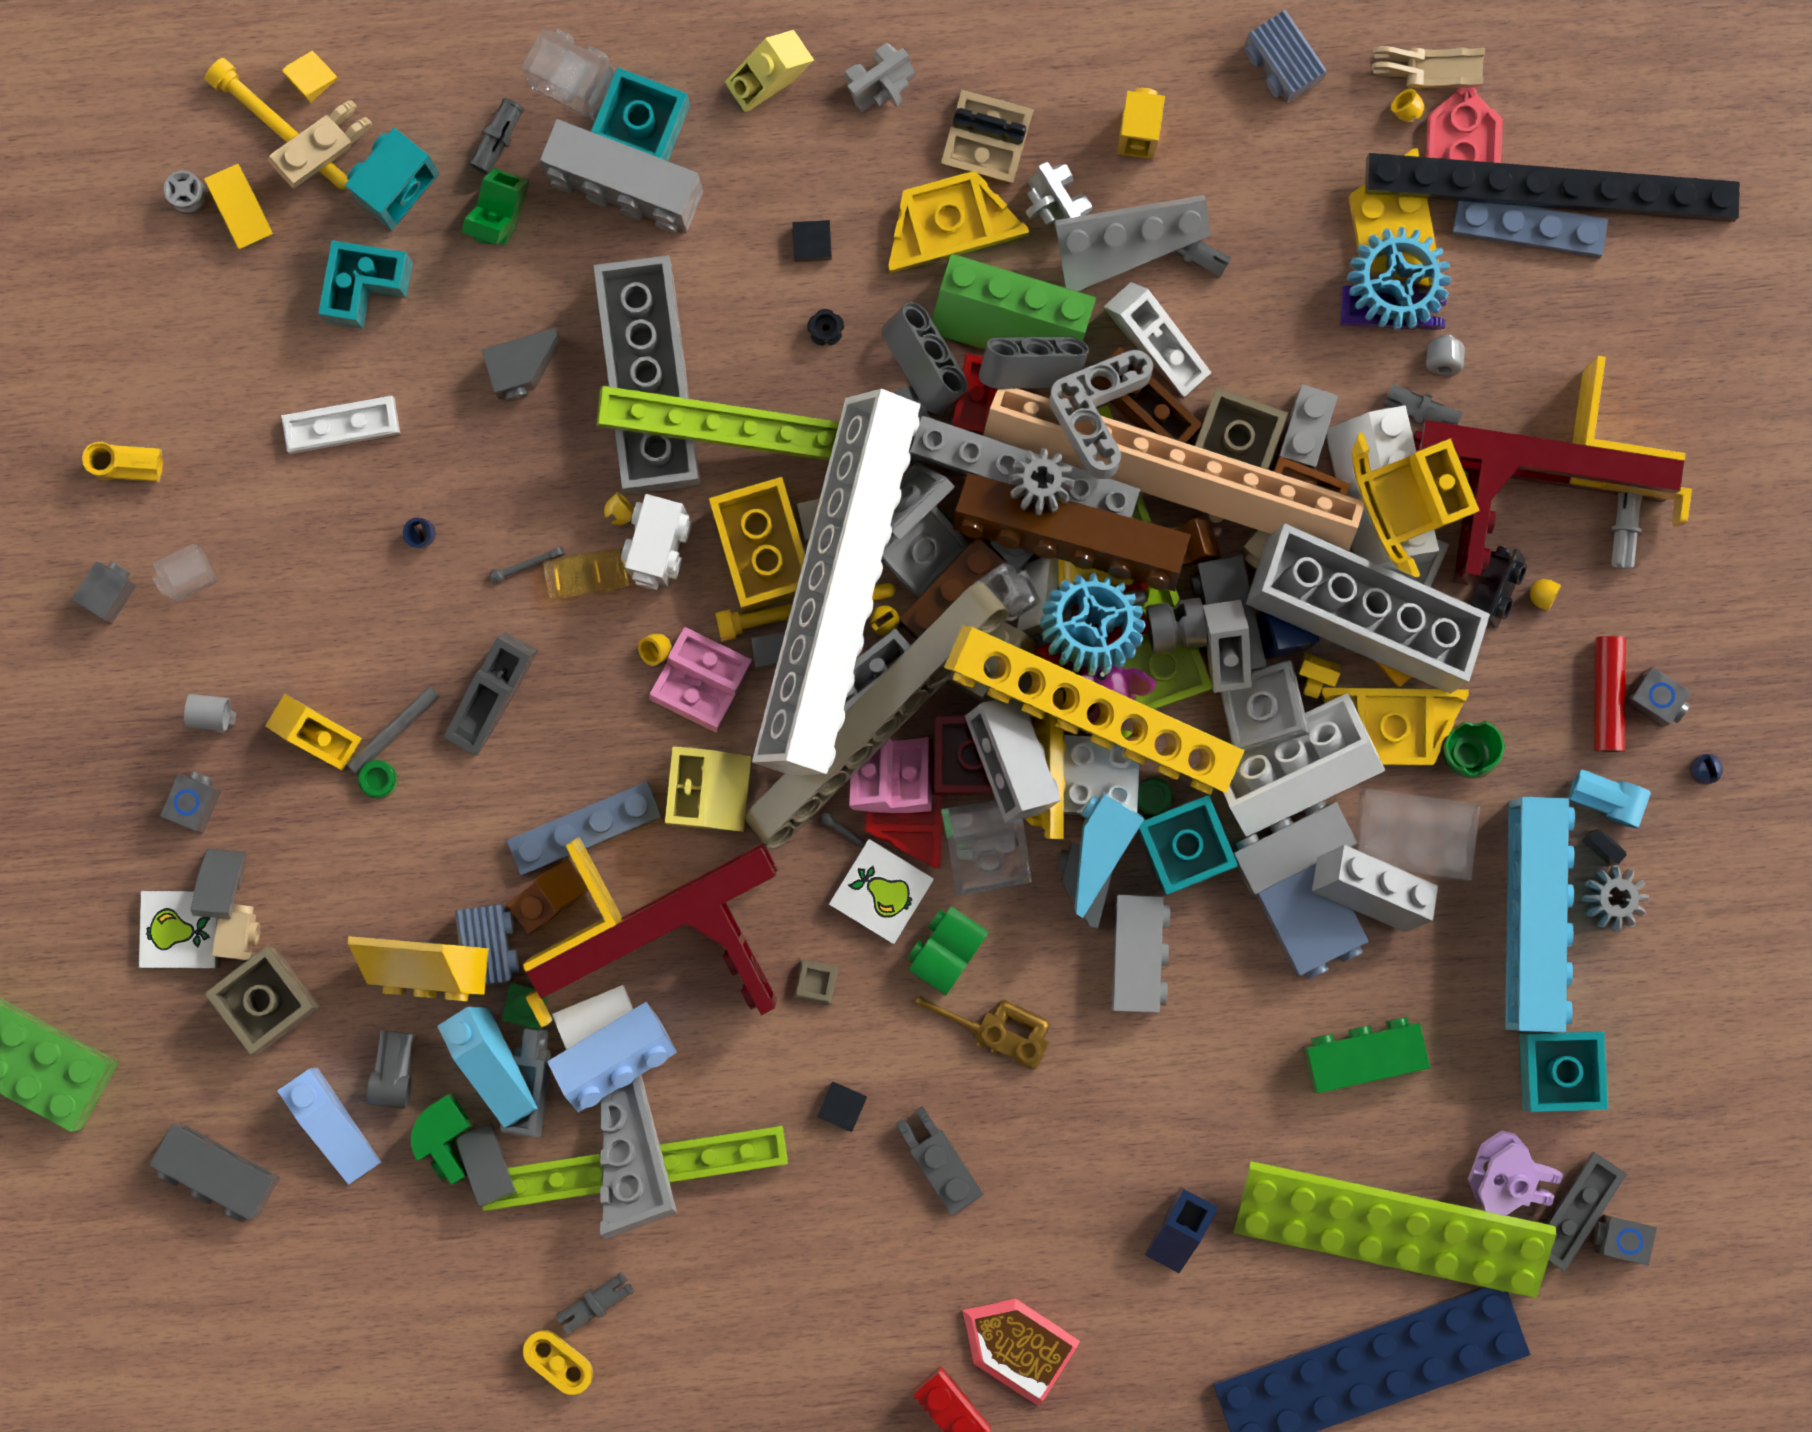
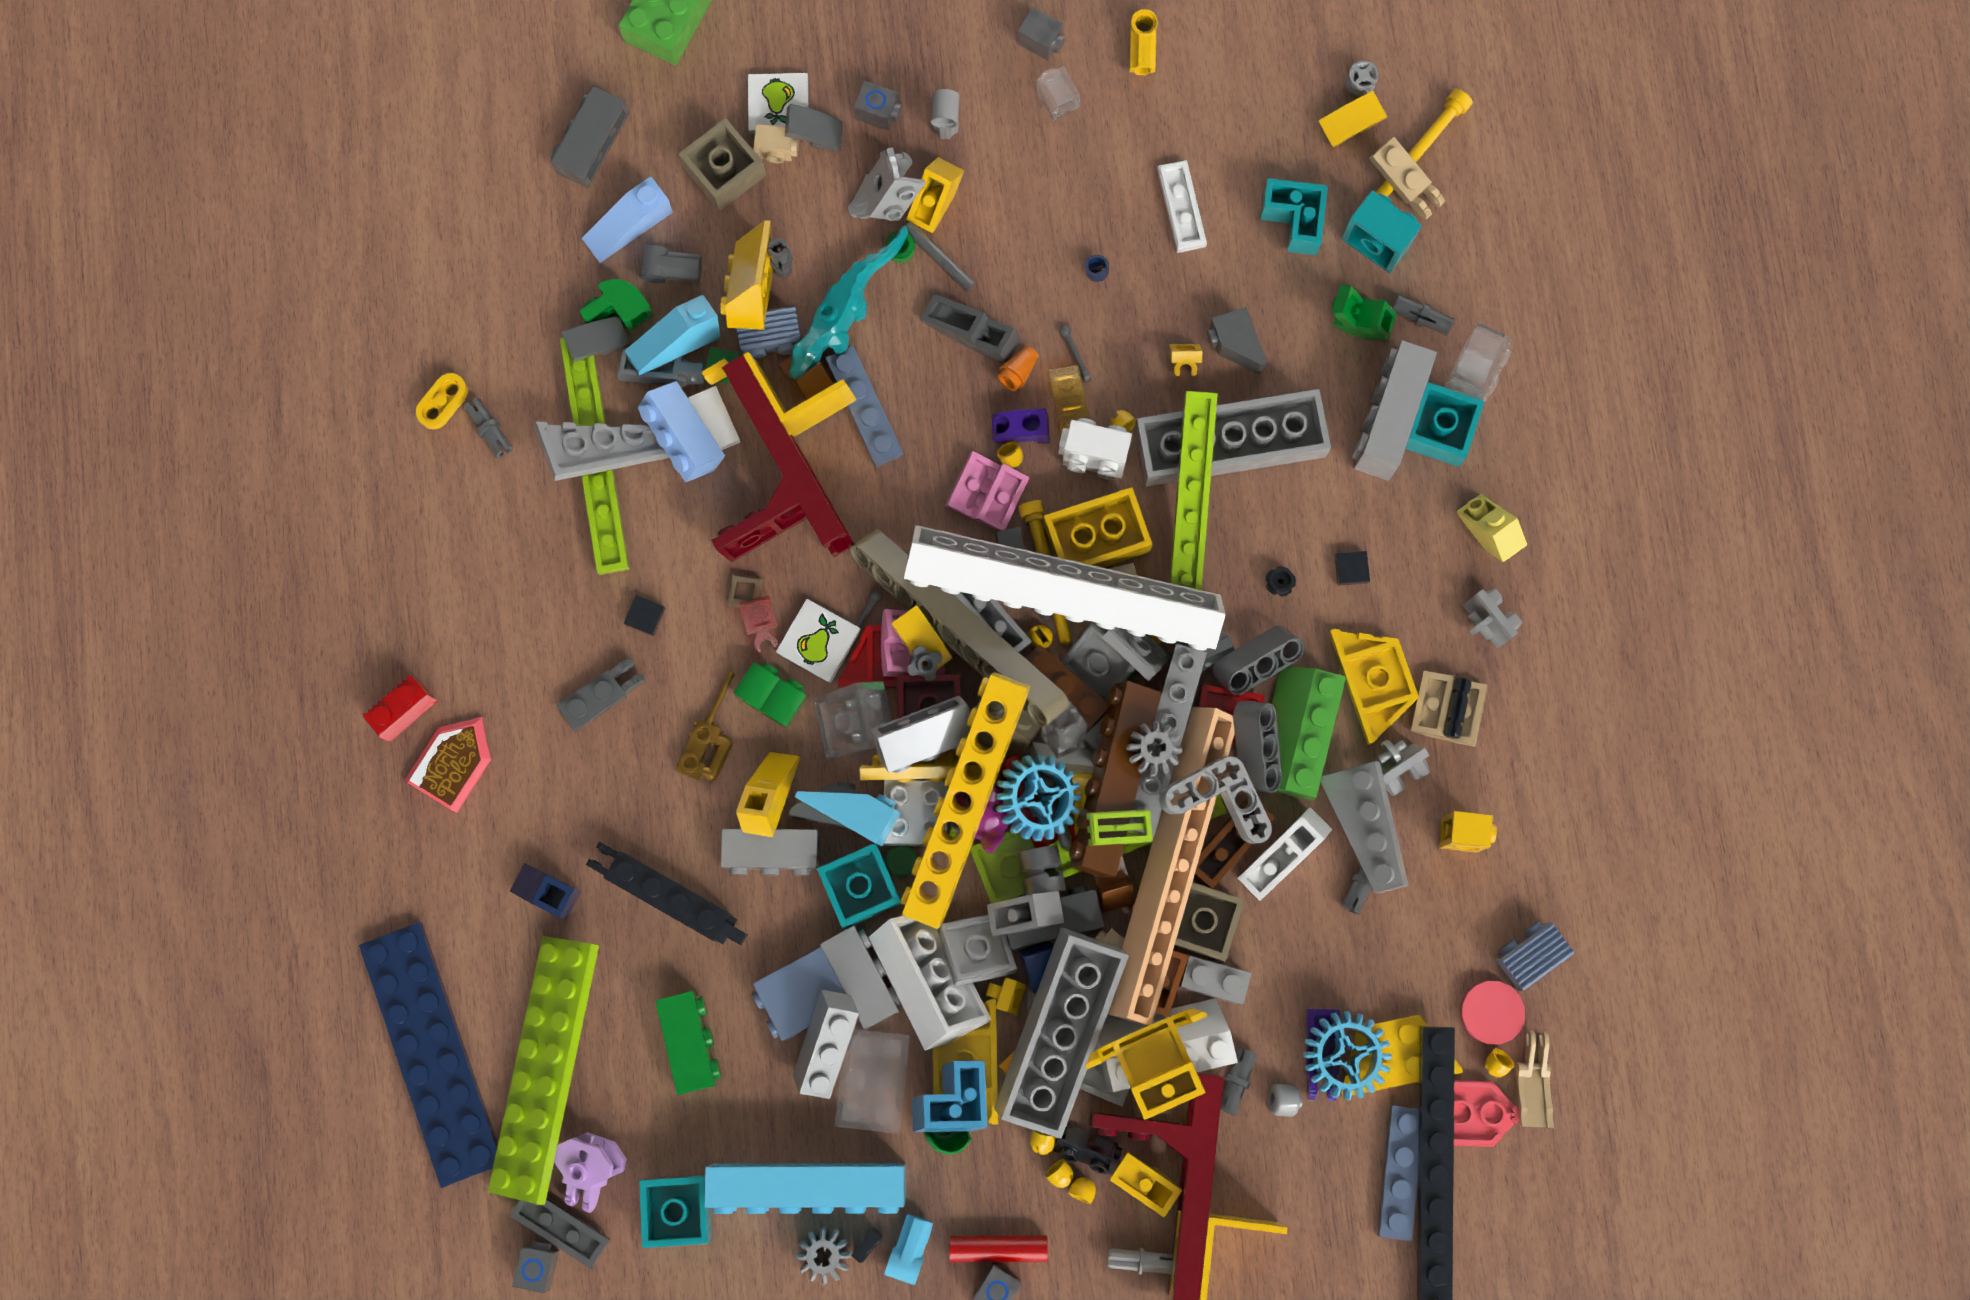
camera: 85 degrees right, 5 degrees down
yellow slope [282,50,339,103] -> none
light yellow slope [665,746,751,832] -> none
none -> black hinge [585,841,748,946]
none -> yellow slope [736,752,800,837]
none -> clear red plate [739,595,778,654]
none -> dark grey pin [768,238,793,277]
none -> teal animal [789,225,908,380]
none -> light grey piece [848,147,925,221]
none -> yellow slope [891,605,952,671]
none -> dark grey plate [907,646,942,681]
none -> dark azure brick [912,1061,987,1132]
none -> dark purple leg [991,408,1050,443]
none -> orange cone [997,346,1039,391]
none -> yellow hinge [1030,1130,1057,1155]
none -> yellow hinge [1045,1159,1073,1188]
none -> lime tile [1086,809,1153,846]
none -> yellow slope [1110,1151,1182,1217]
none -> yellow tile [1169,344,1202,376]
none -> coral tile [1460,981,1525,1045]

